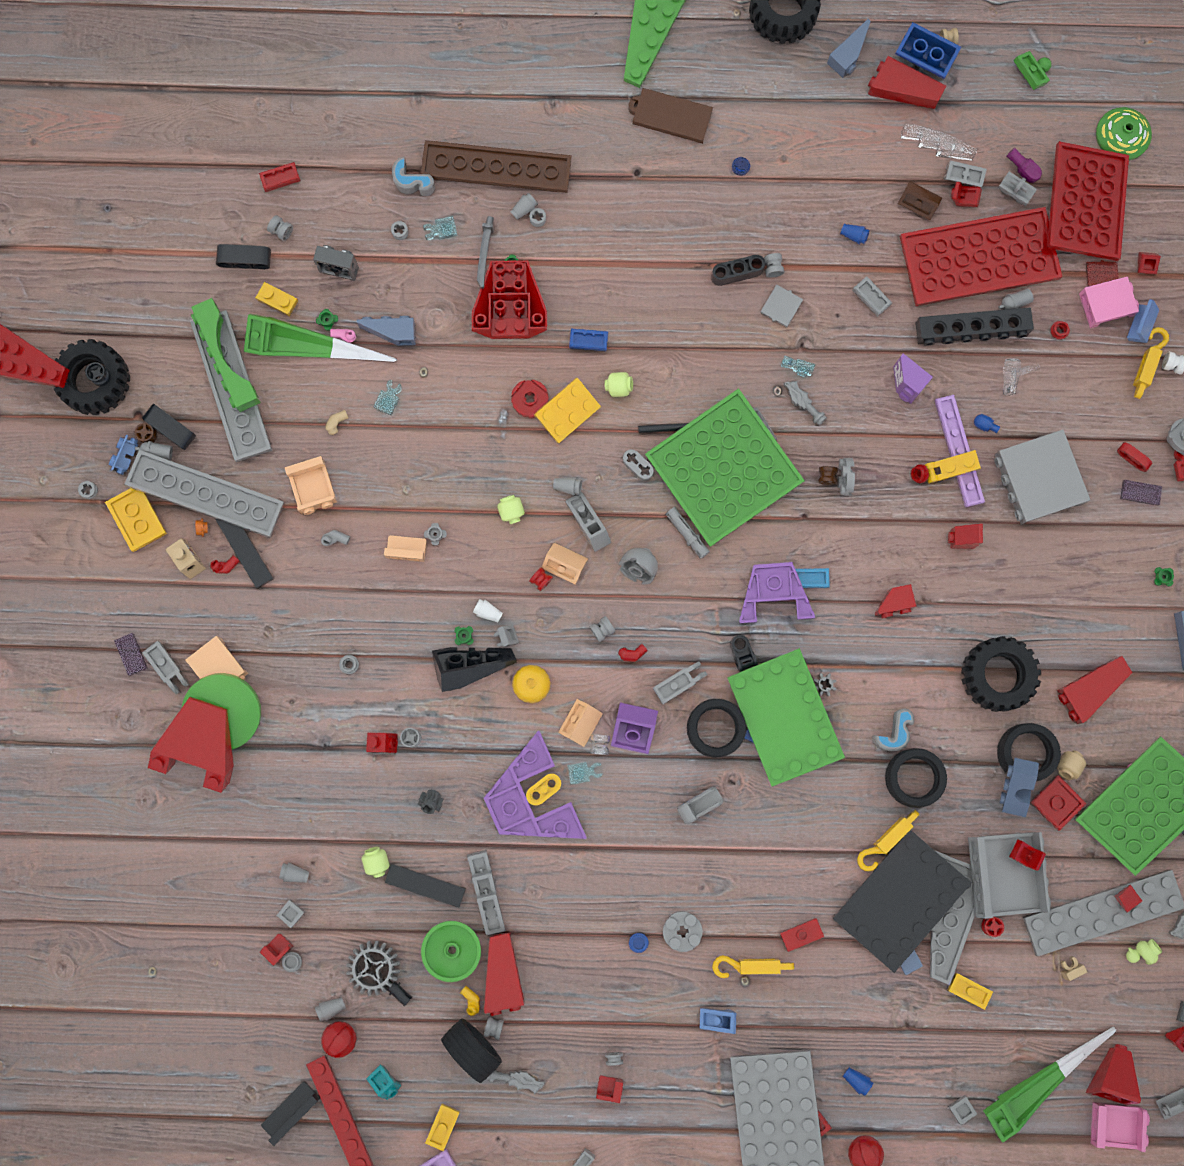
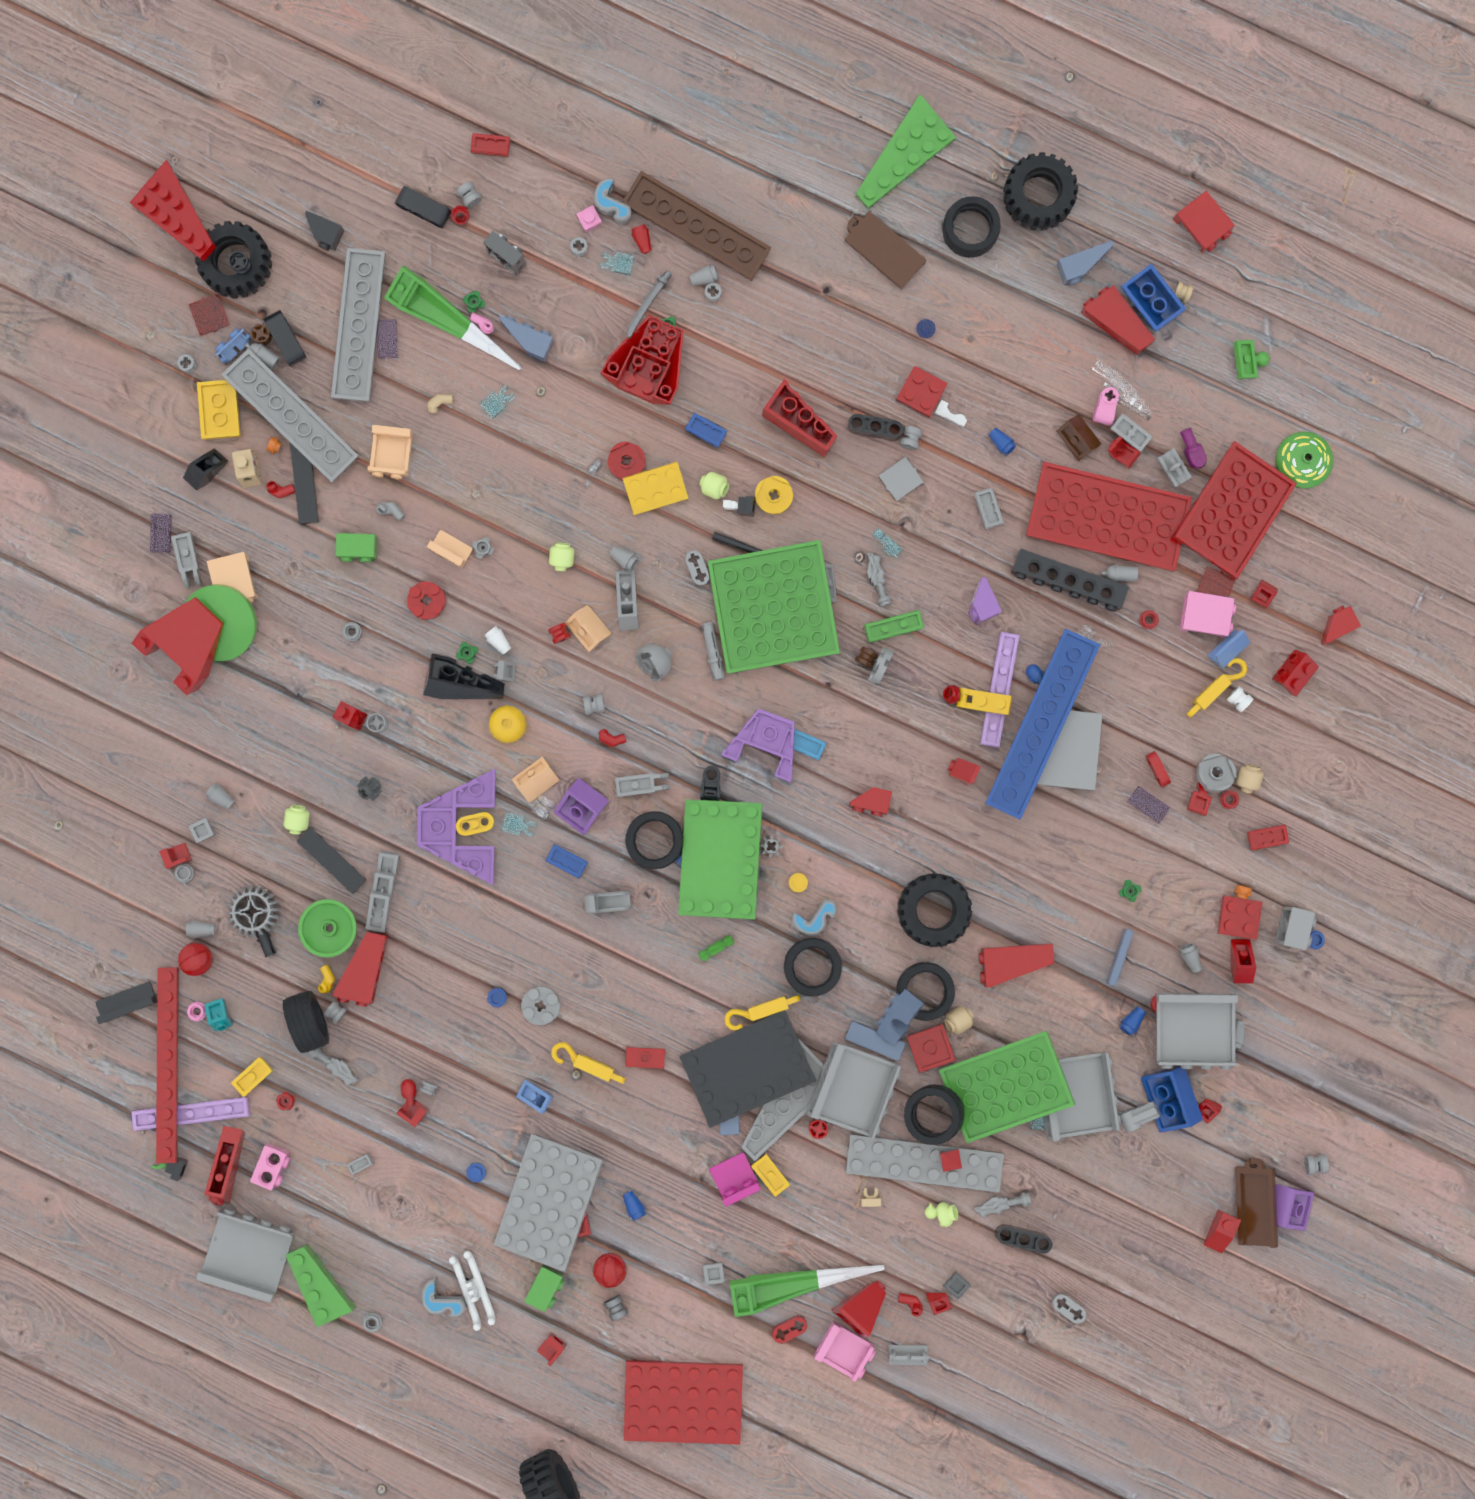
camera: 25 degrees right, 5 degrees up
bright green arch [191,298,261,412] -> none
yellow plate [255,282,298,316] -> none
red bracket [1009,839,1046,871] -> none
none -> black slope [183,448,228,490]
none -> bright pink plate [187,1002,206,1021]
none -> clear red piece [189,294,230,336]
none -> red plate [276,1092,295,1111]
none -> black slope [305,210,344,251]
none -> bright green brick [335,533,378,563]
none -> clear purple tile [377,319,398,359]
none -> red cylinder [400,1079,417,1107]
none -> red plate [407,581,446,620]
none -> red plate [451,206,470,225]
none -> blue plate [466,1163,486,1182]
none -> blue plate [545,844,588,879]
none -> bright pink plate [576,205,602,232]
none -> red cone [631,224,652,254]
none -> bright green axle [698,935,734,961]
none -> dark pink bracket [709,1152,761,1207]
none -> black piece [723,496,756,517]
none -> yellow plate [755,476,793,515]
none -> red wedge [762,379,837,458]
none -> red beam [772,1315,807,1344]
none -> yellow plate [789,873,808,892]
none -> sand blue tile [845,1021,906,1061]
none -> bright green tile [864,610,924,643]
none -> red plate [896,366,948,418]
none -> red arm [898,1293,923,1317]
none -> black tyre [904,1085,965,1145]
none -> white piece [935,400,967,428]
none -> black tyre [942,196,1001,258]
none -> blue plate [985,628,1100,820]
none -> bright pink piece [1092,387,1119,426]

